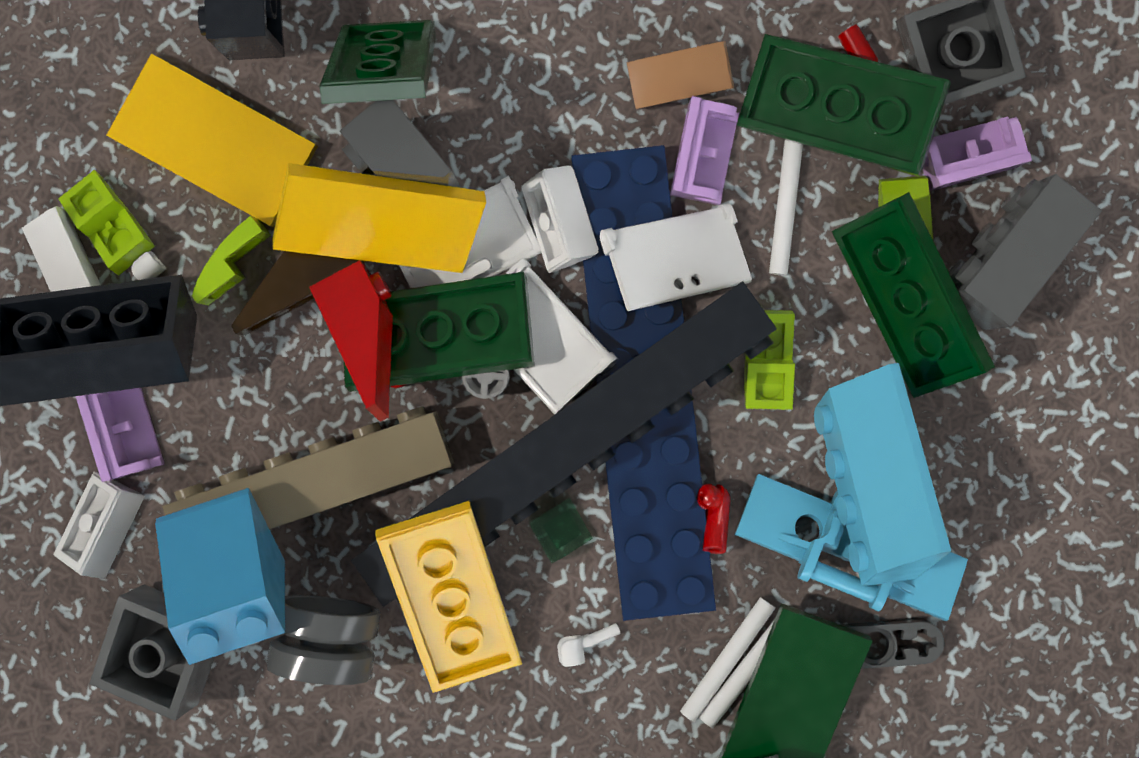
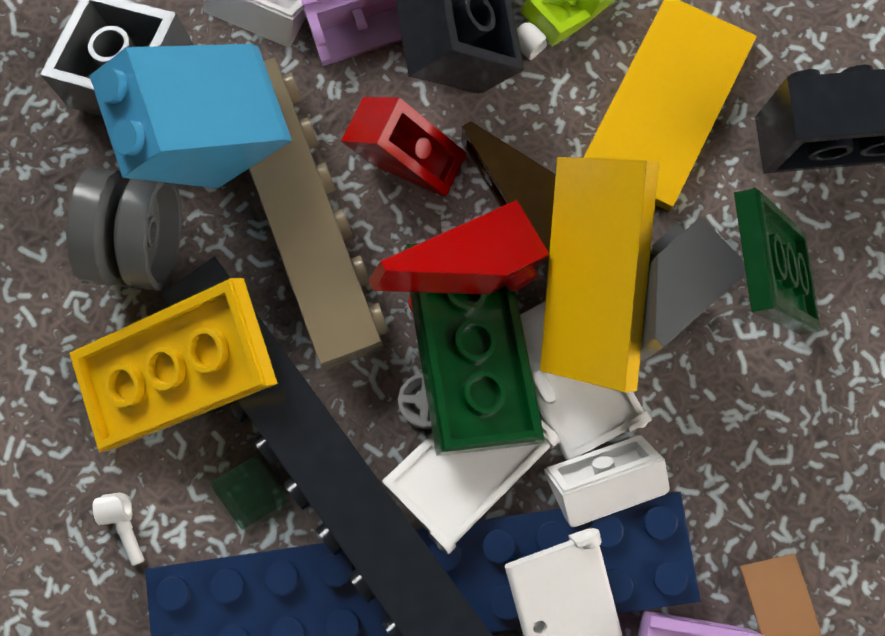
camera: 90 degrees right, 10 degrees down
lime slope [191,216,271,306] -> none
none -> red slope [341,97,467,197]

